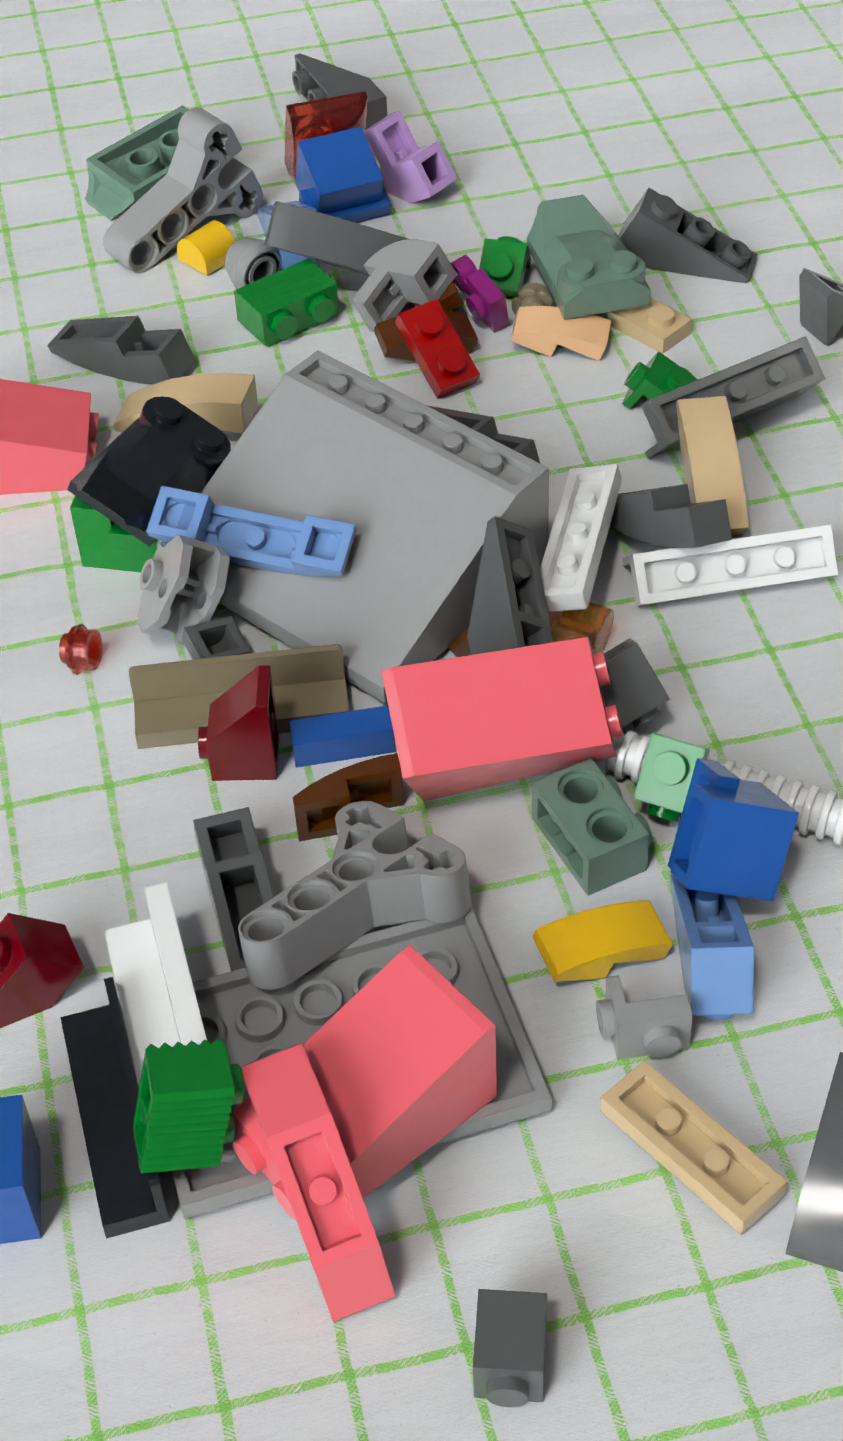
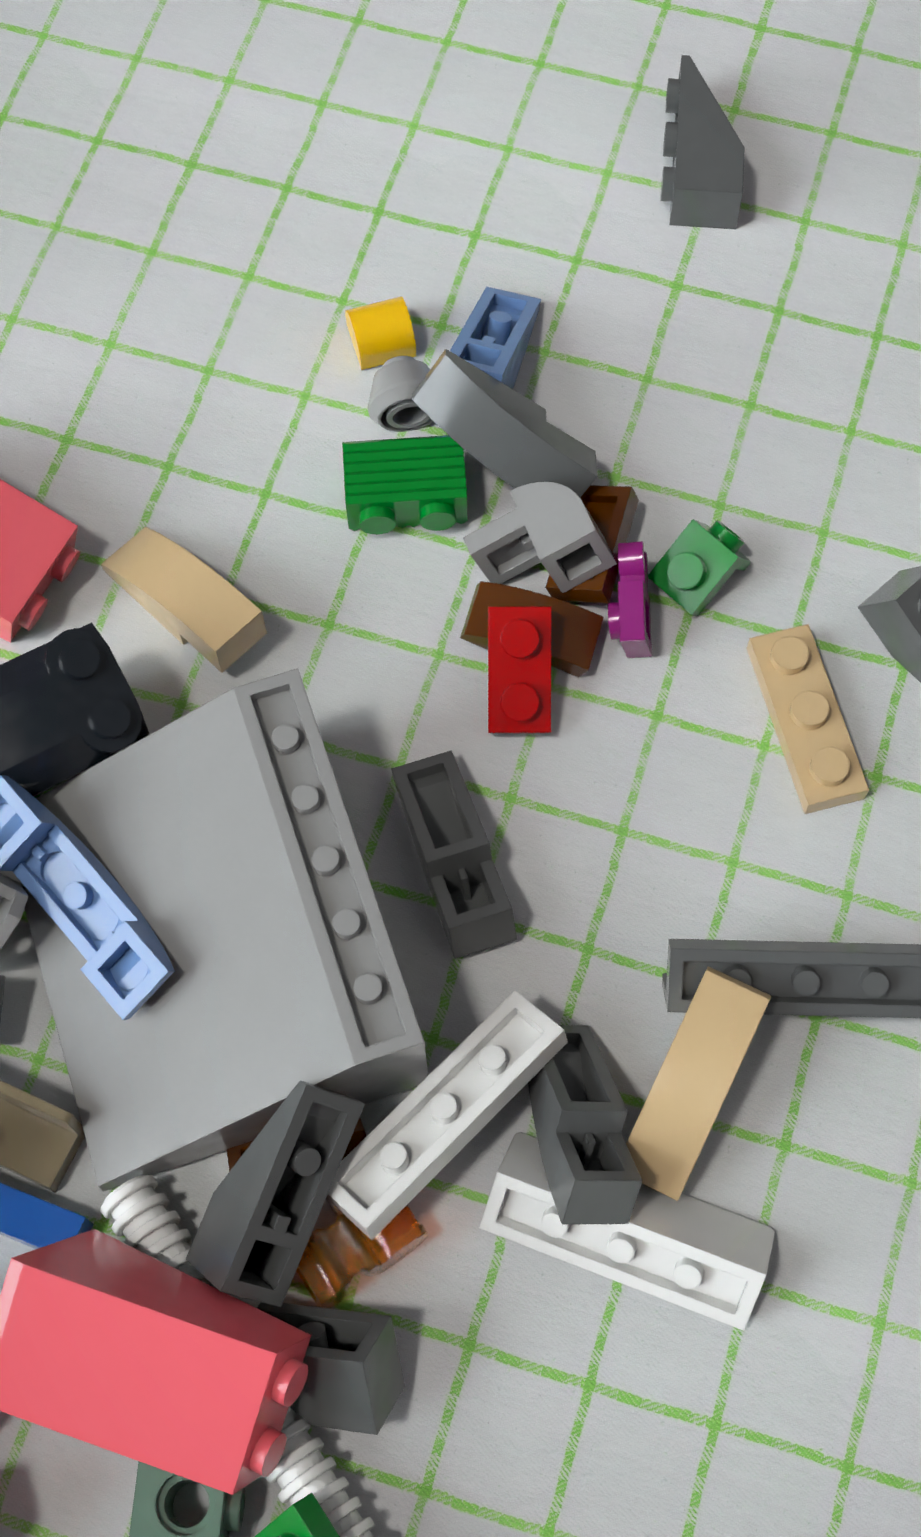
camera: 30 degrees right, 20 degrees up
dark grey slope [47,316,195,385] -> none
sand green slope [85,105,189,220] -> none
light grey beam [103,107,263,273] -> none
clear red slope [284,91,368,178] -> none
blue plate [295,126,392,223] -> none
lavender brick [363,110,457,203] -> none
light nougat slope [510,306,611,361] -> none
dark tan plate [512,283,554,314] -> none
sand green slope [527,194,651,320] -> none
green bracket [622,351,698,409] -> none

